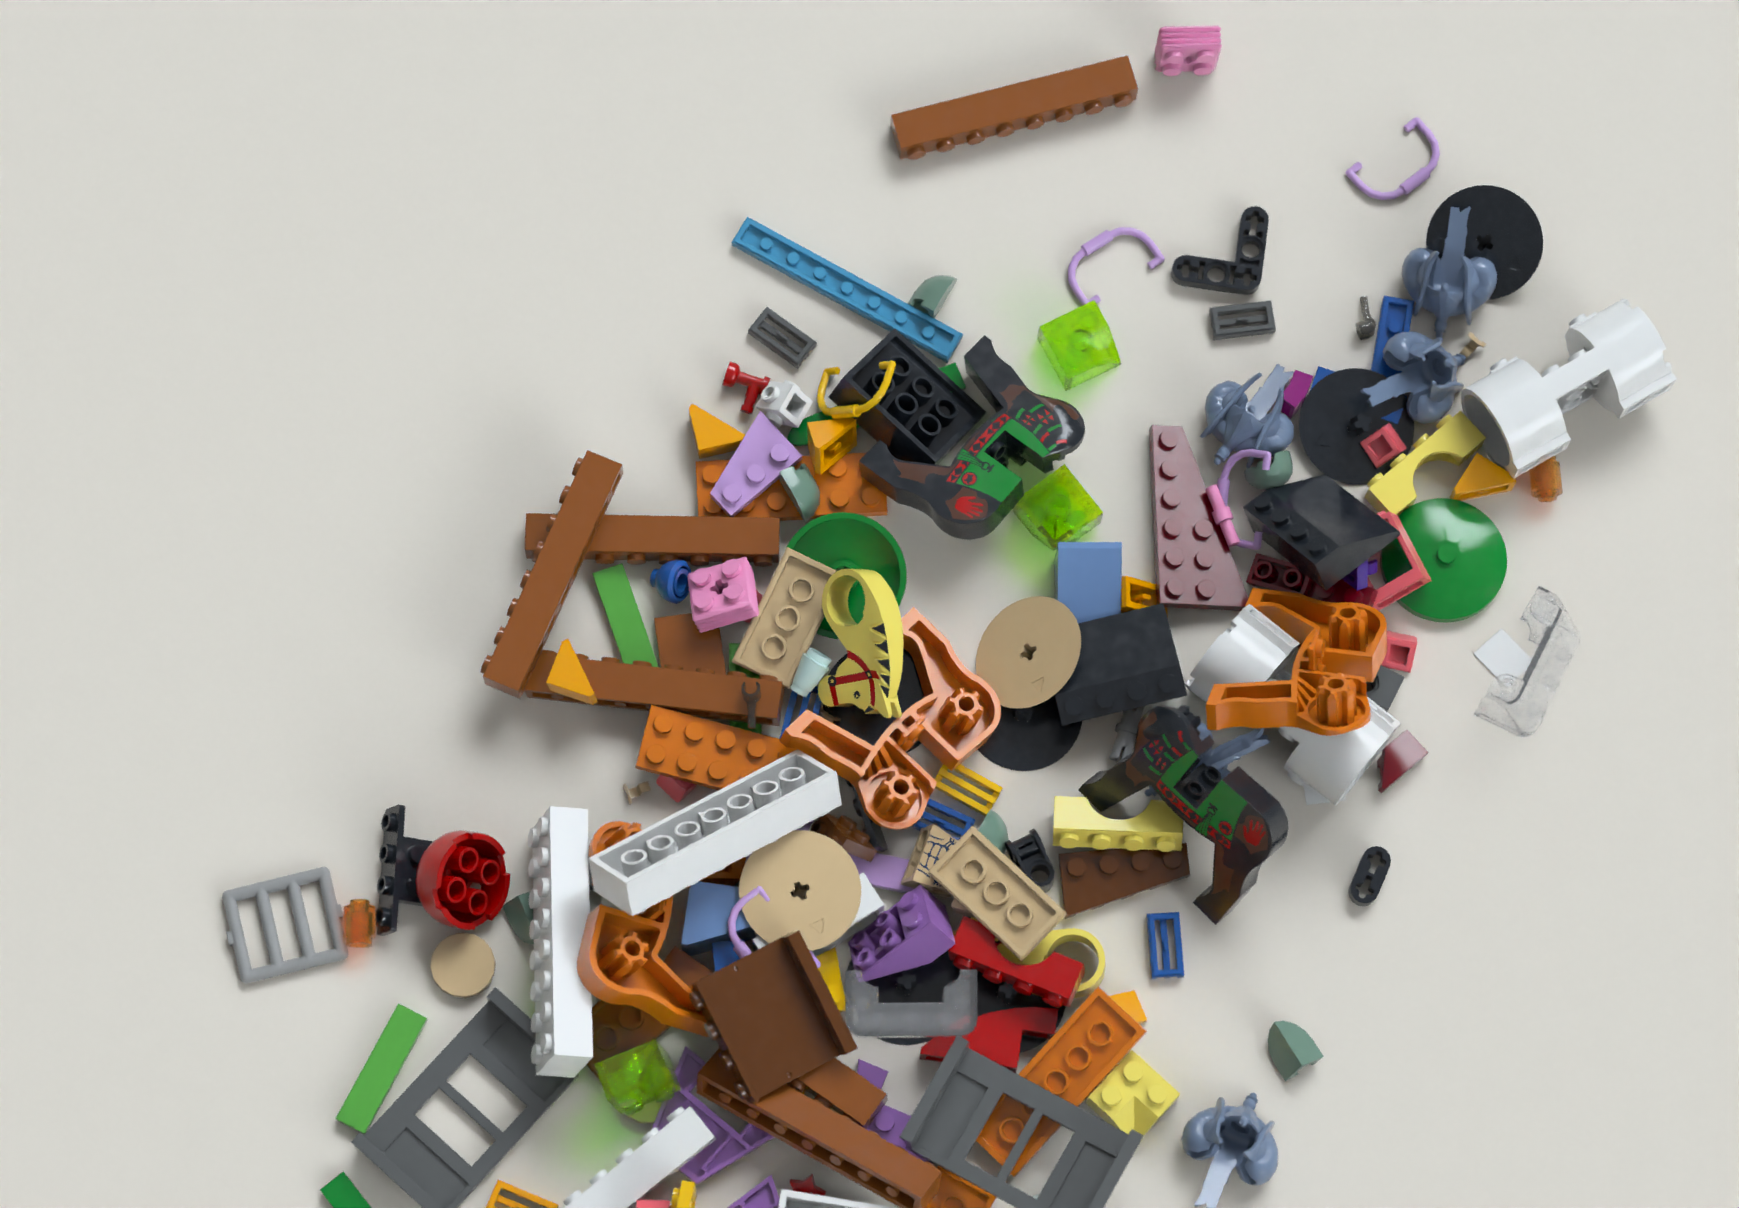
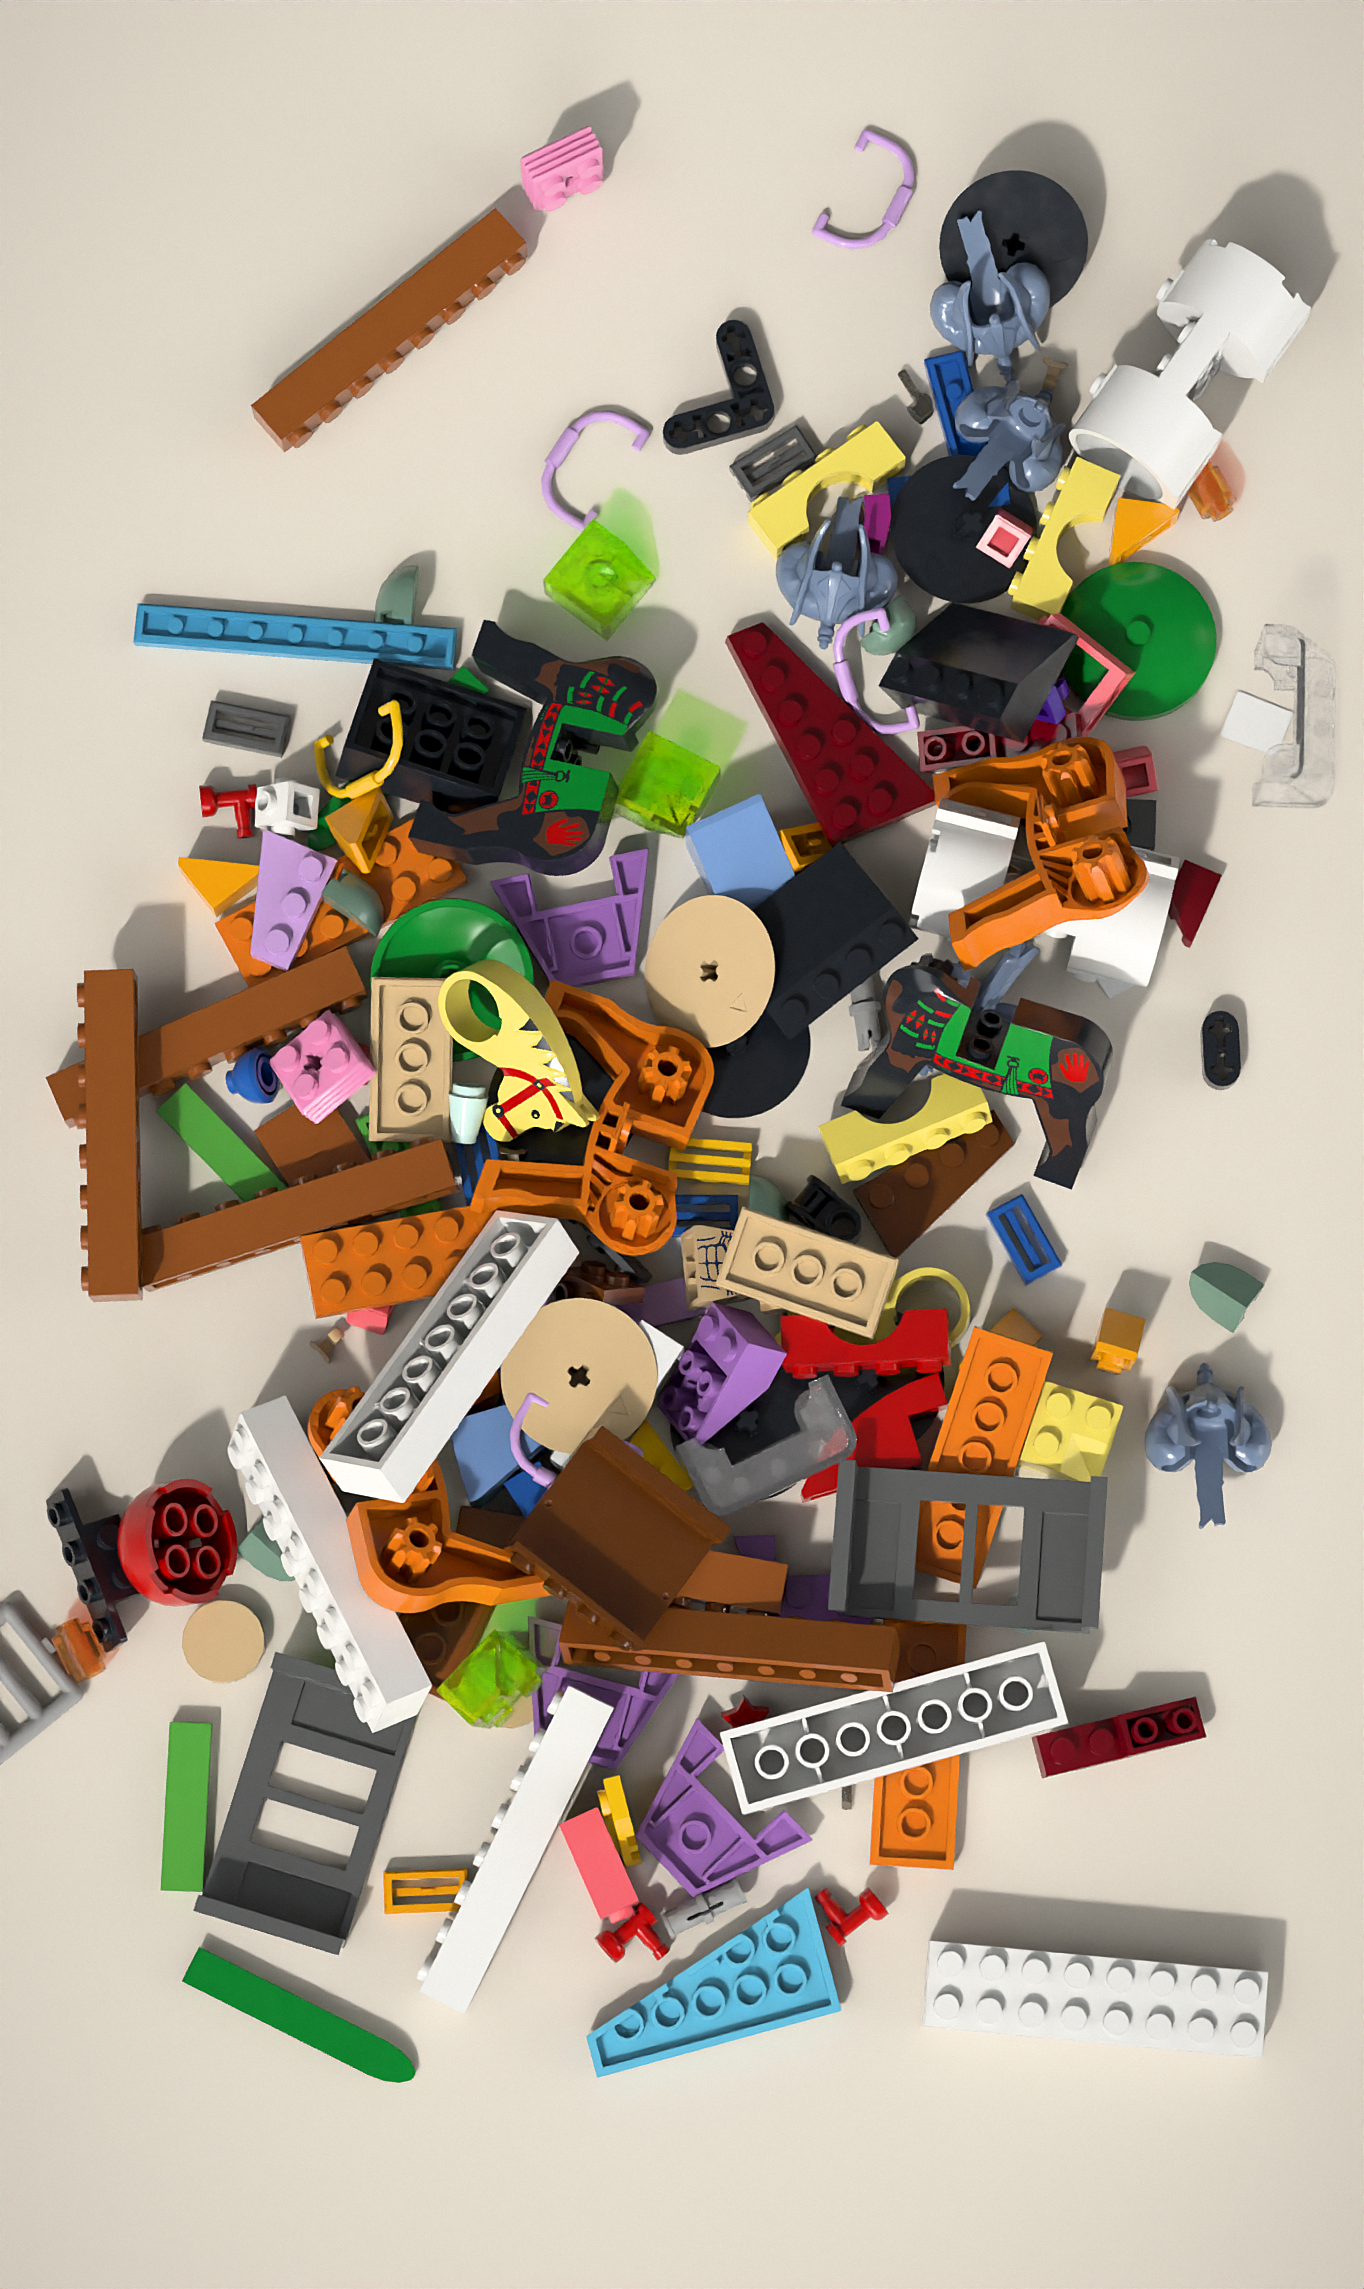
camera: 20 degrees left, 5 degrees up
light orange slope [546,638,598,705] -> none
clear smoke hand [741,682,762,729] -> none
bright pink bar [1205,484,1240,547] -> none
none -> medium lavender wing [490,848,649,988]
none -> light yellow arch [748,421,906,560]
none -> light orange slope [1089,1308,1146,1375]

